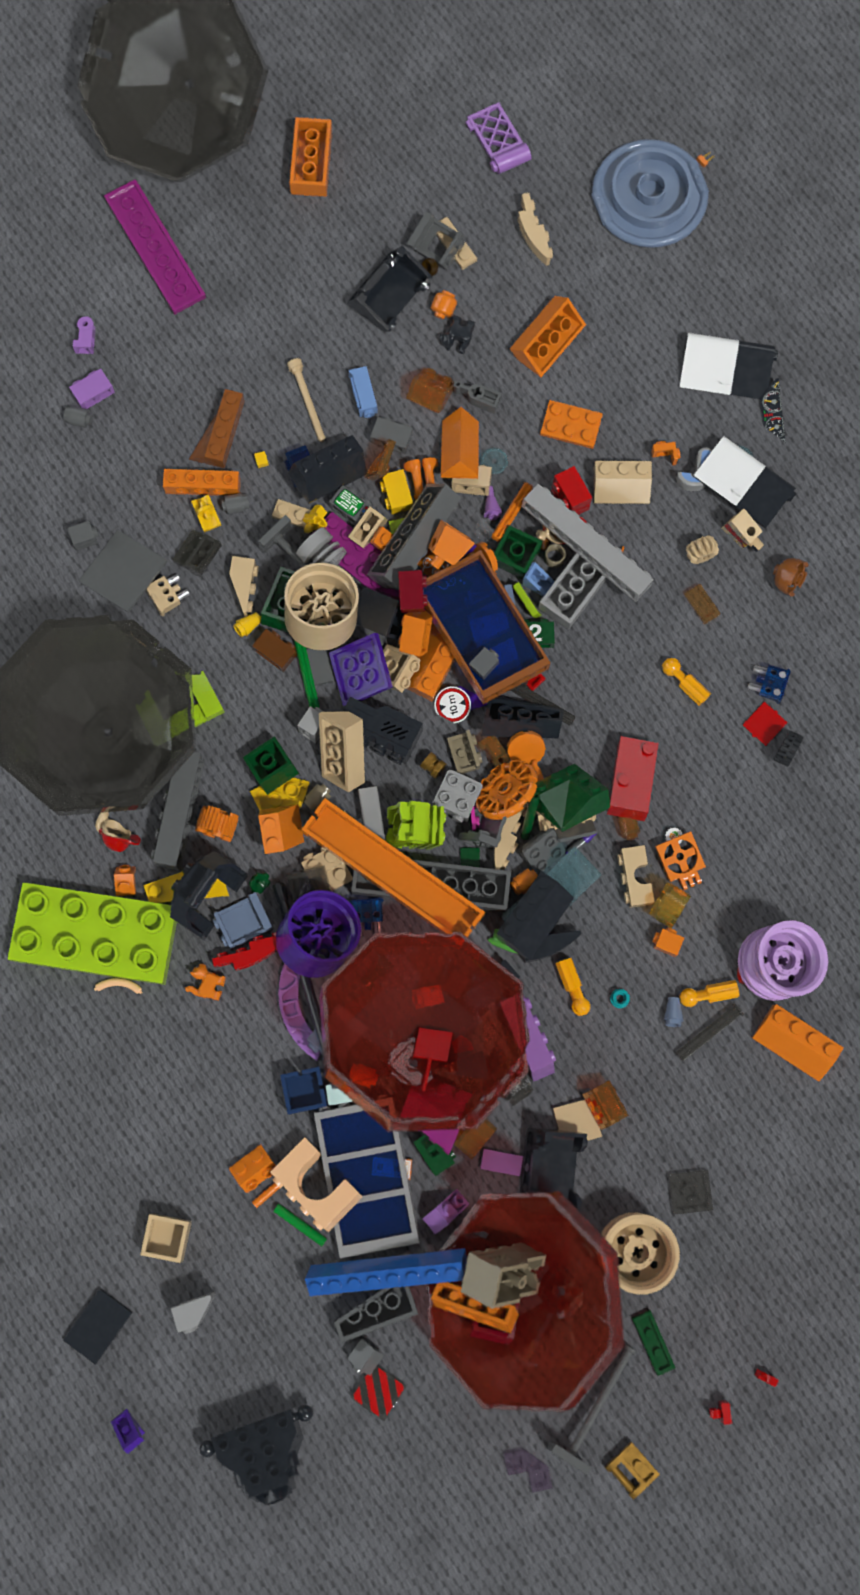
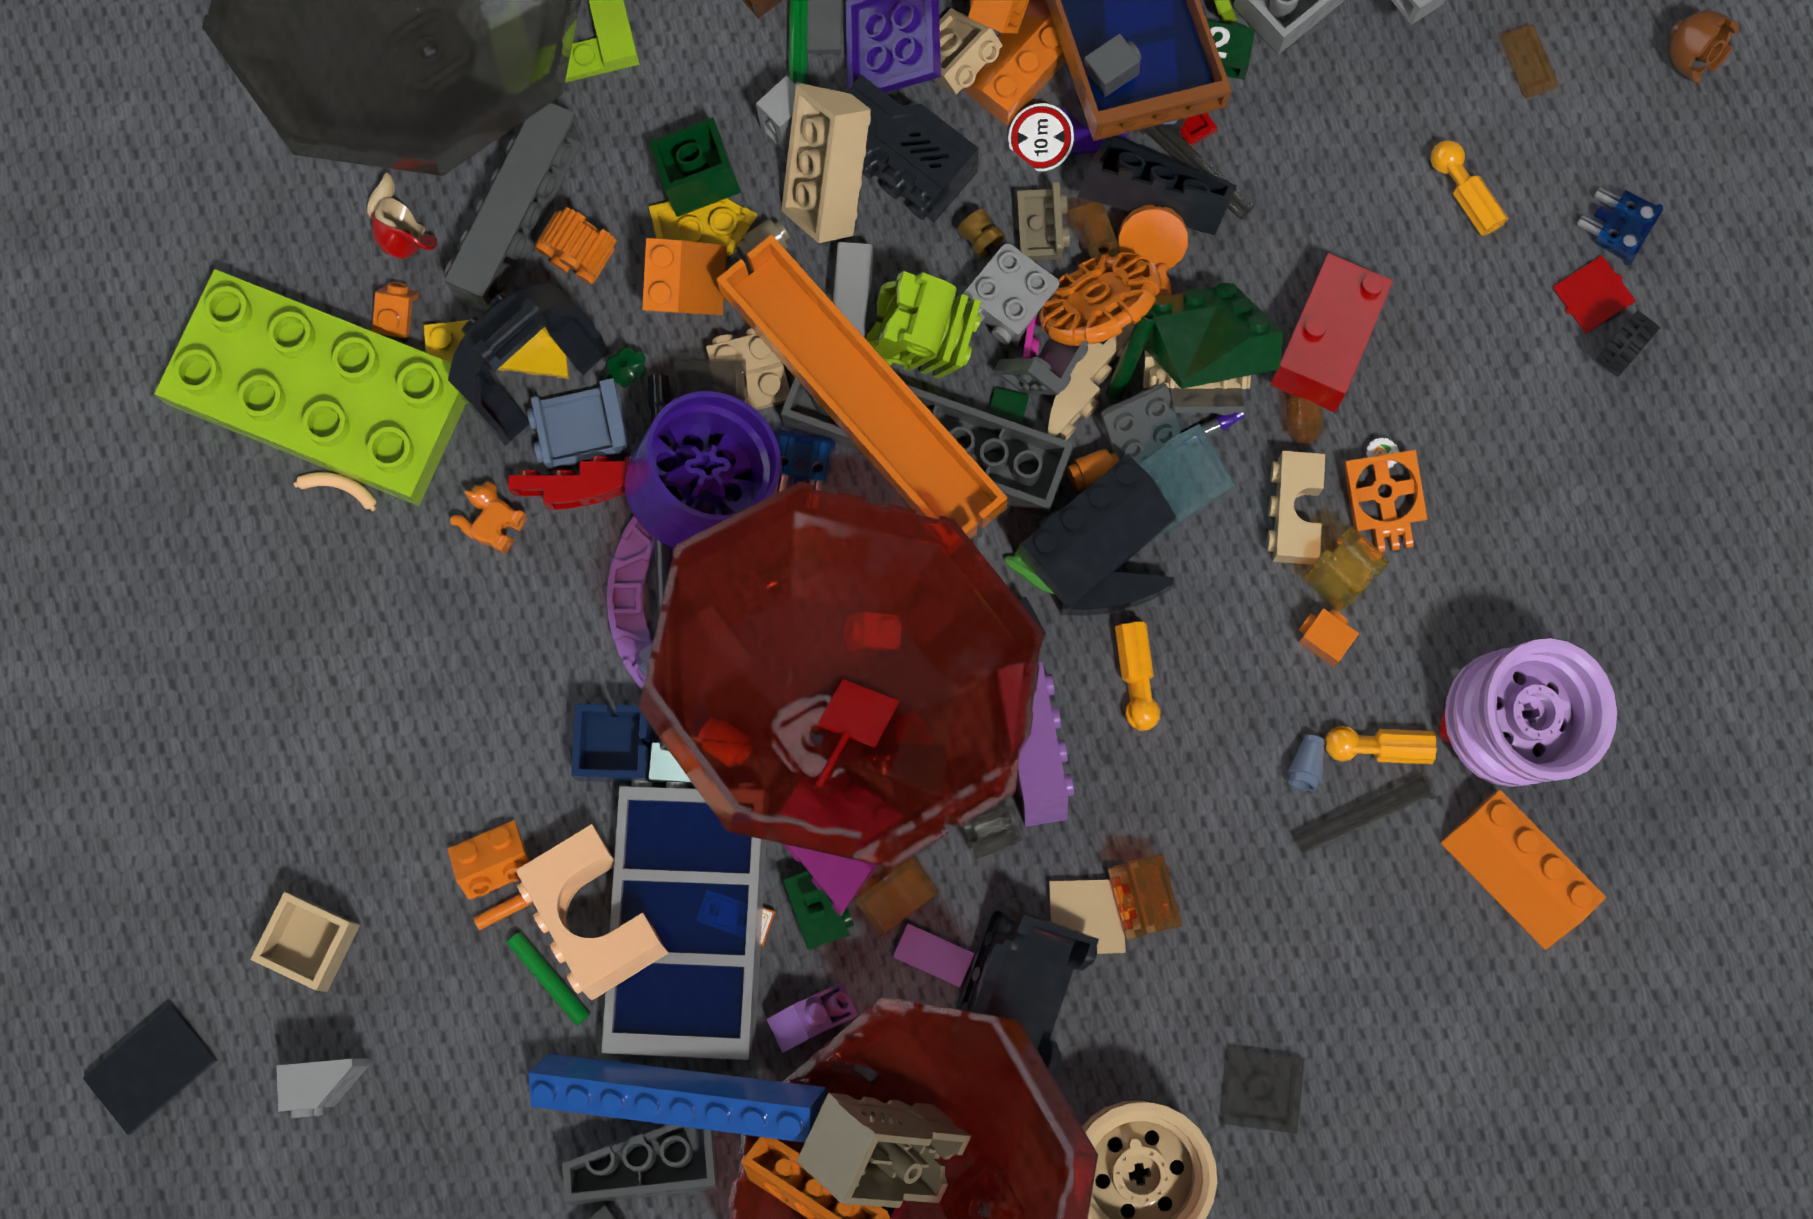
camera: 20 degrees right, 0 degrees up
teal plate [610,989,630,1008] -> none

